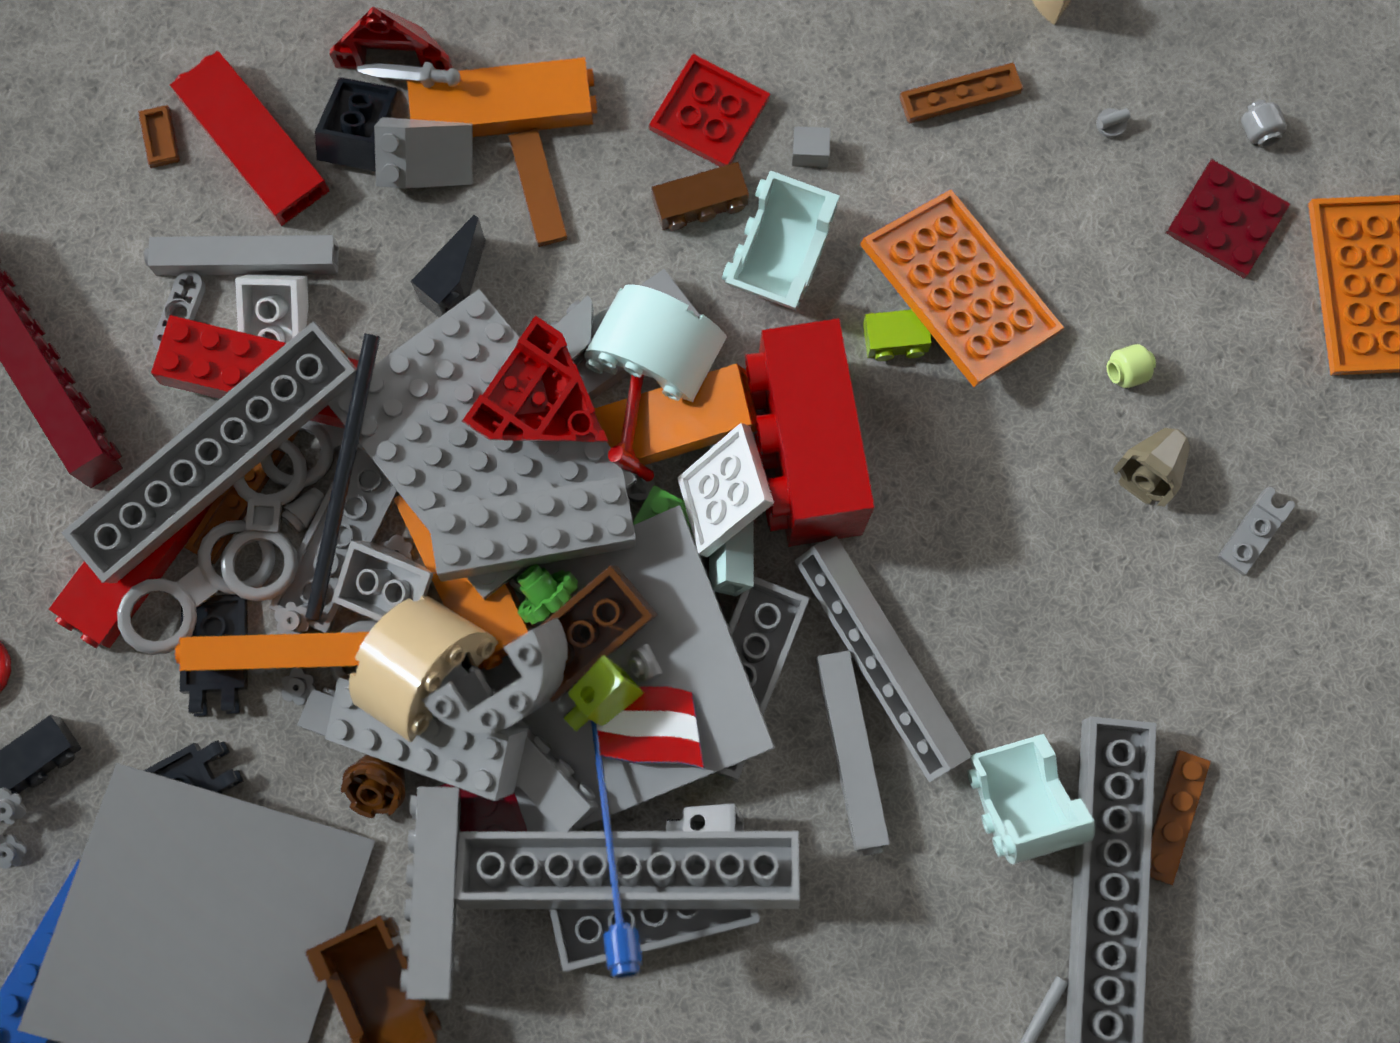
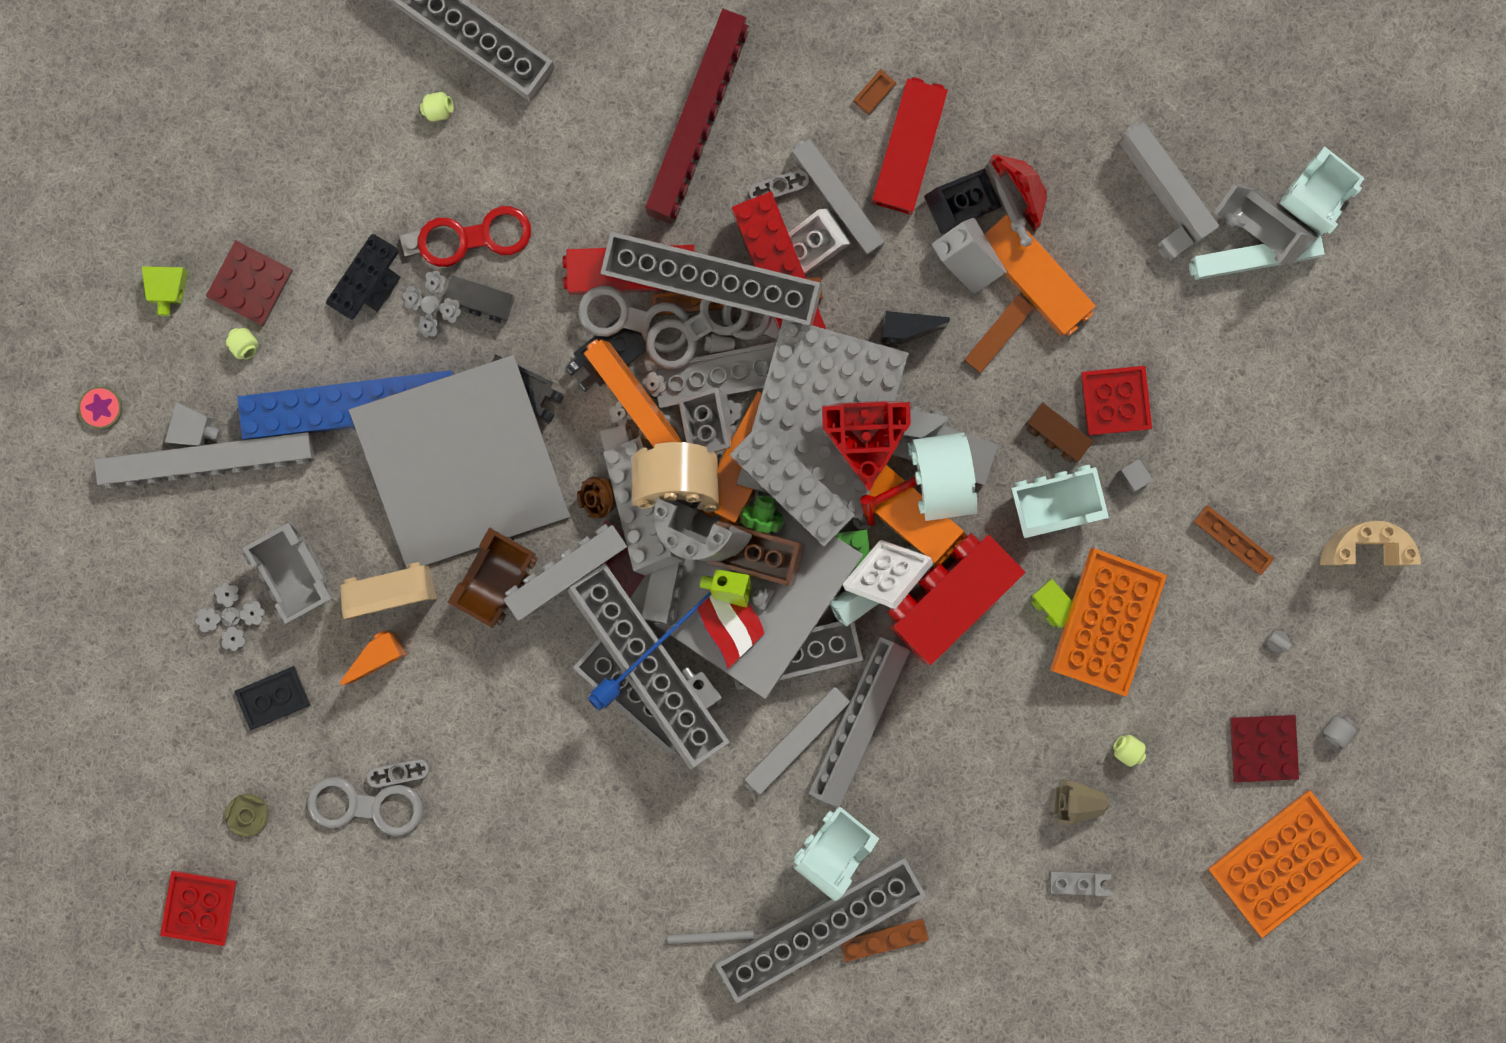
camera: 50 degrees right, 10 degrees up
black piece [305,333,380,620] -> none

